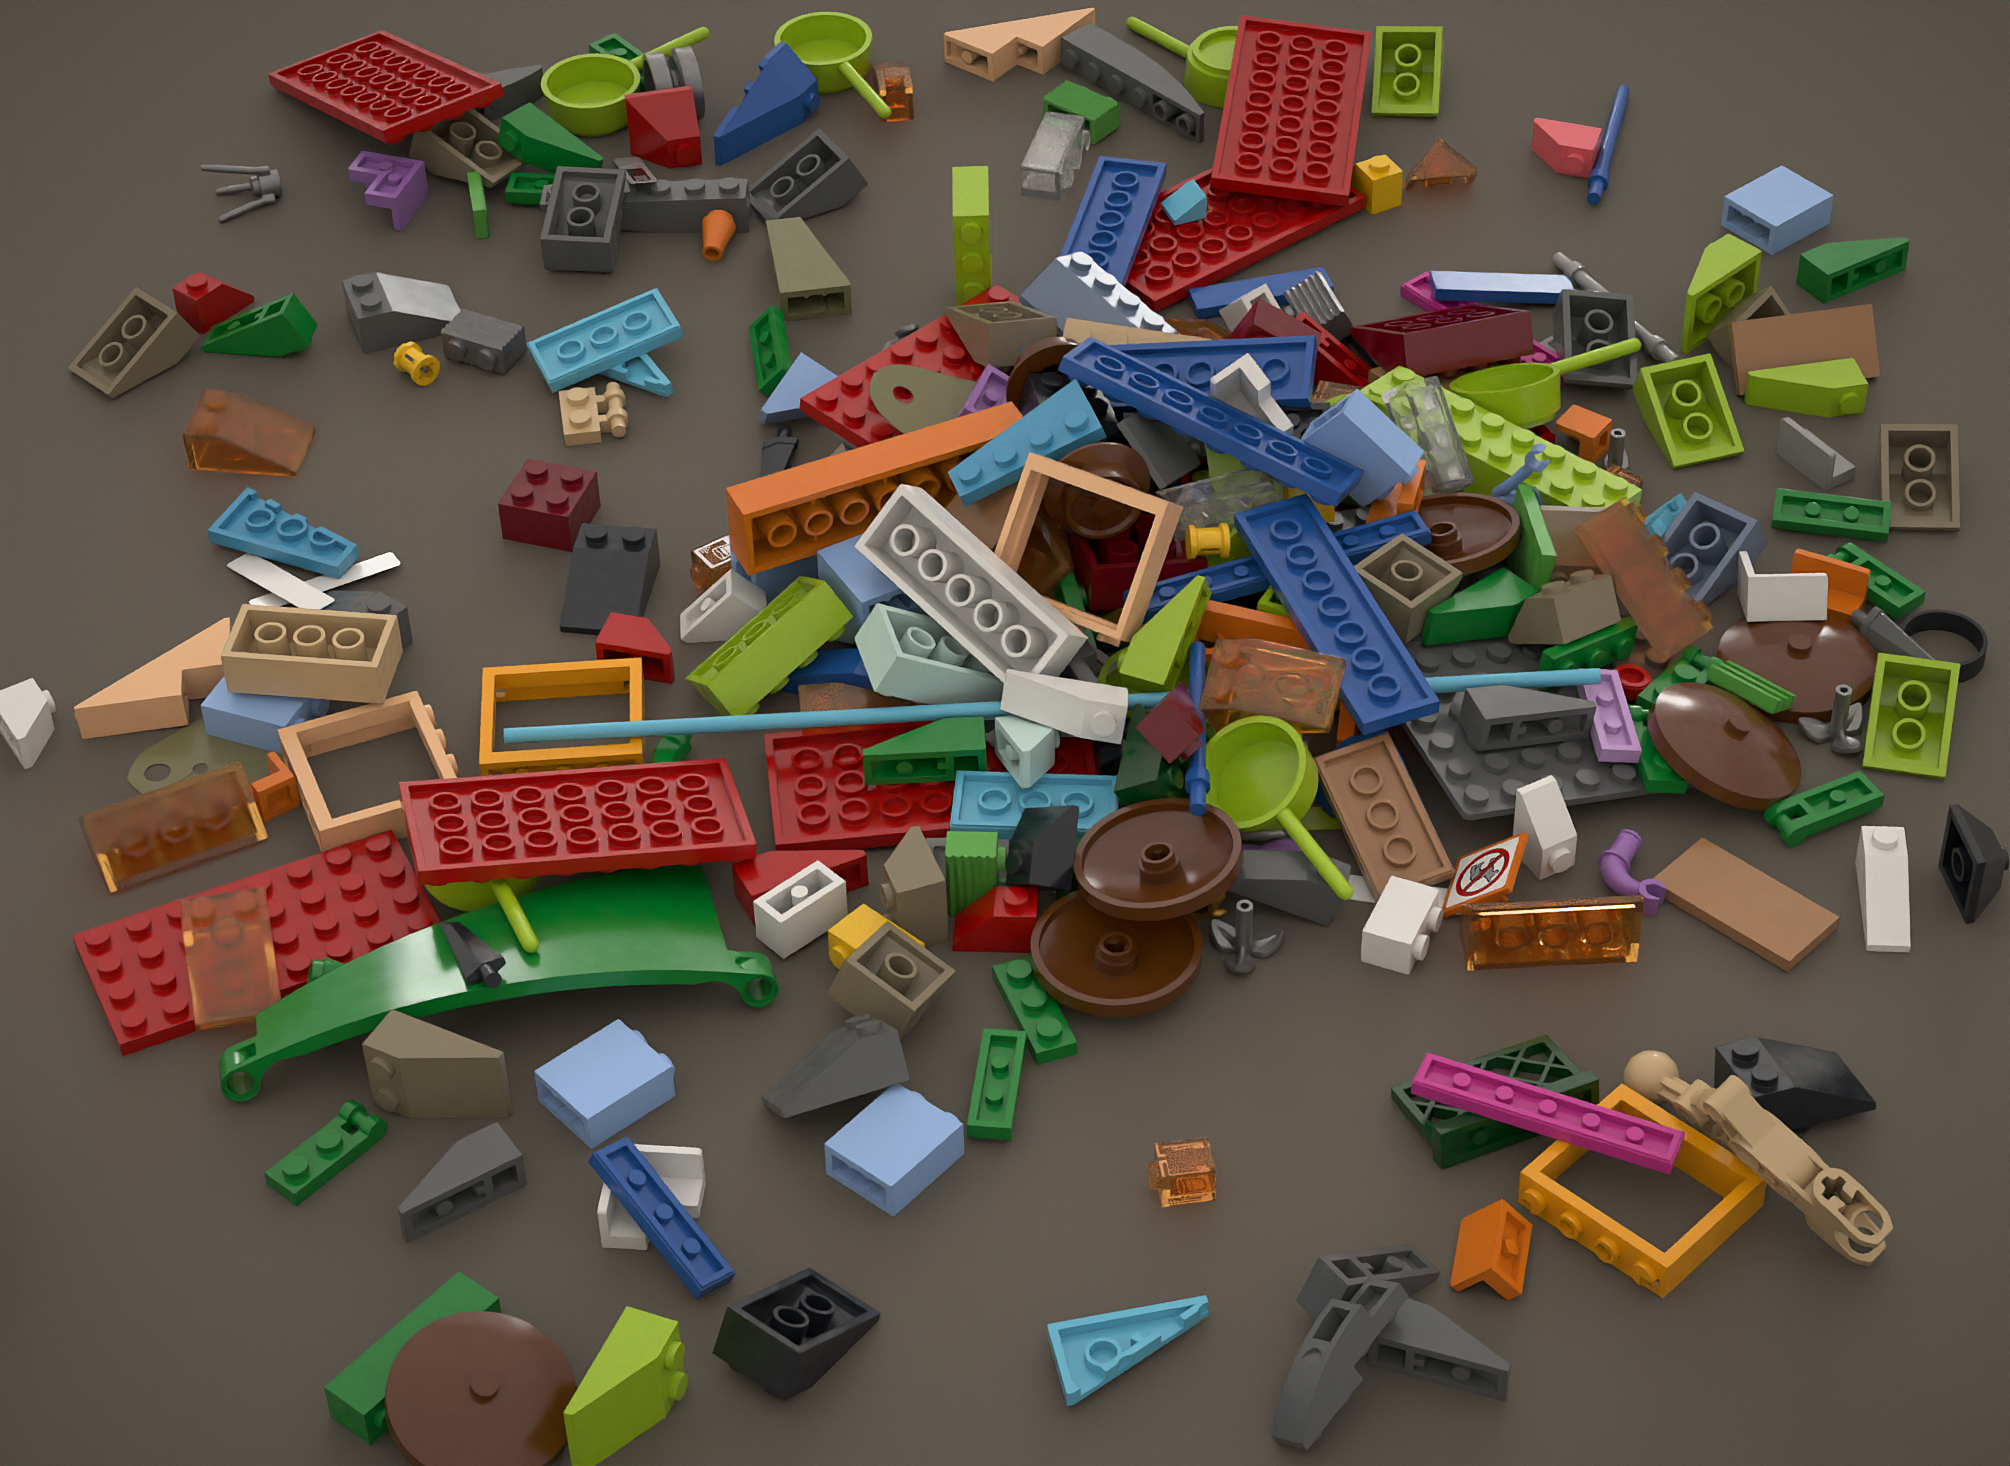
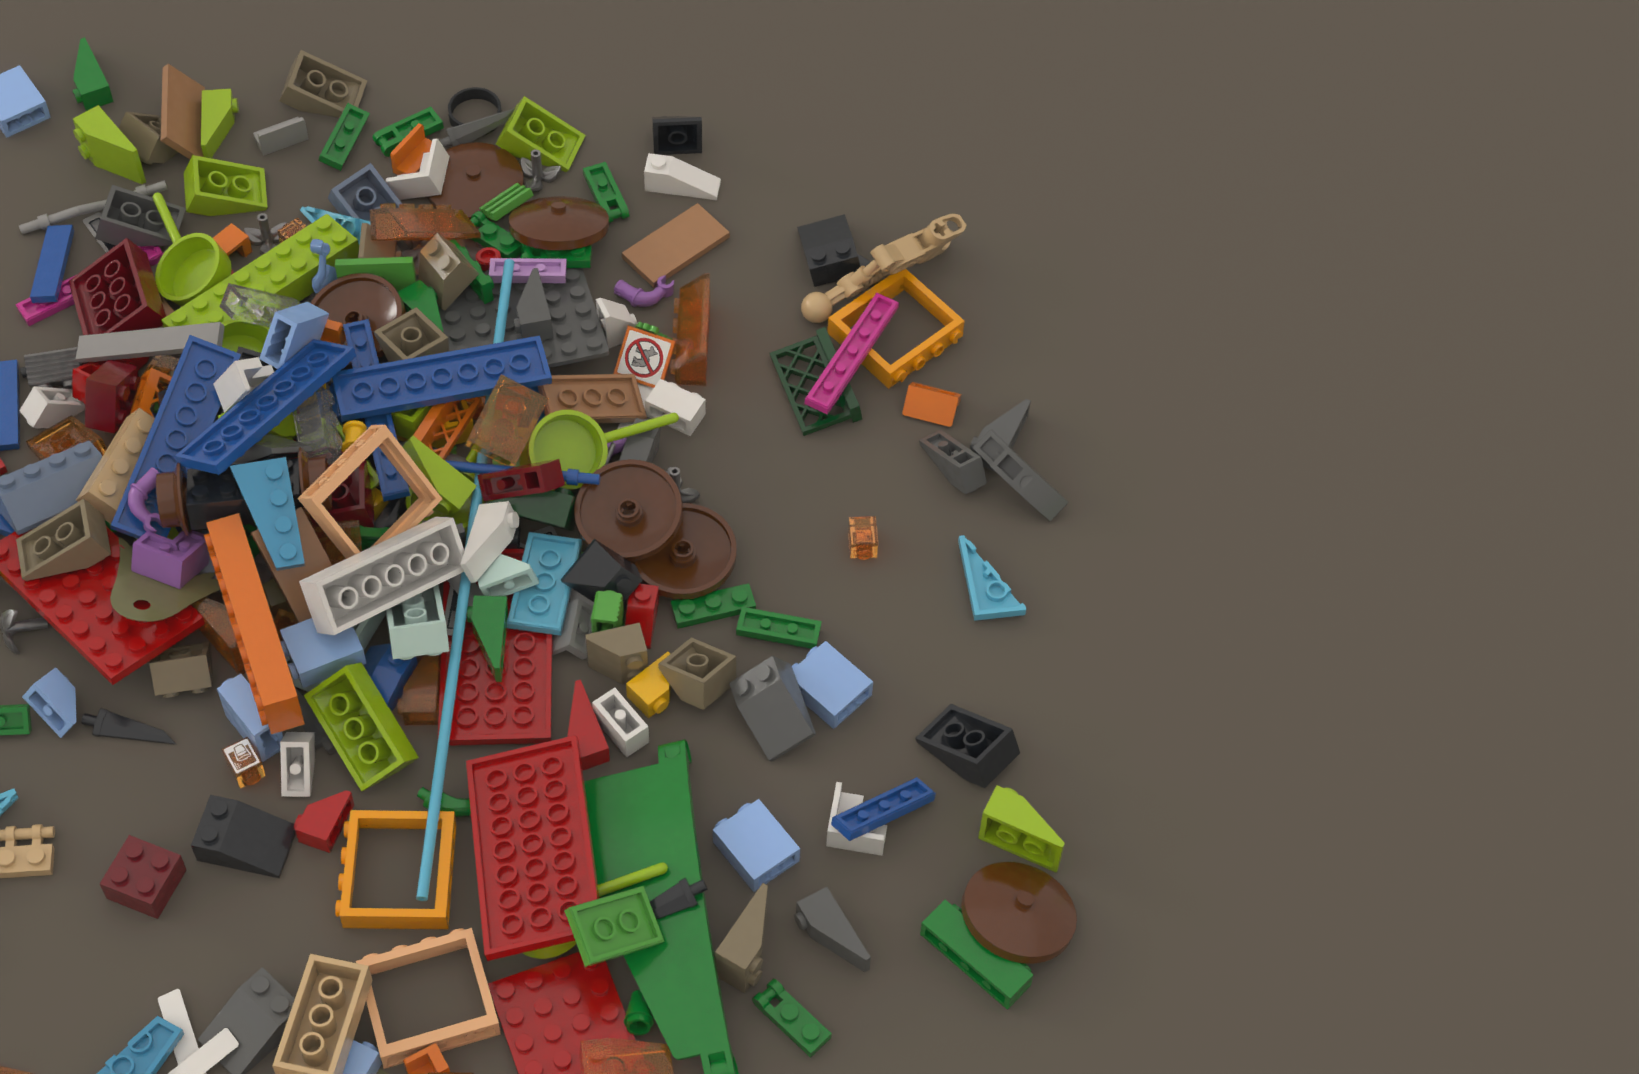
camera: 90 degrees left, 15 degrees up
none -> light grey tile [76,322,225,363]
none -> bright green tile [564,886,664,967]
none -> bright green animal [635,322,672,340]

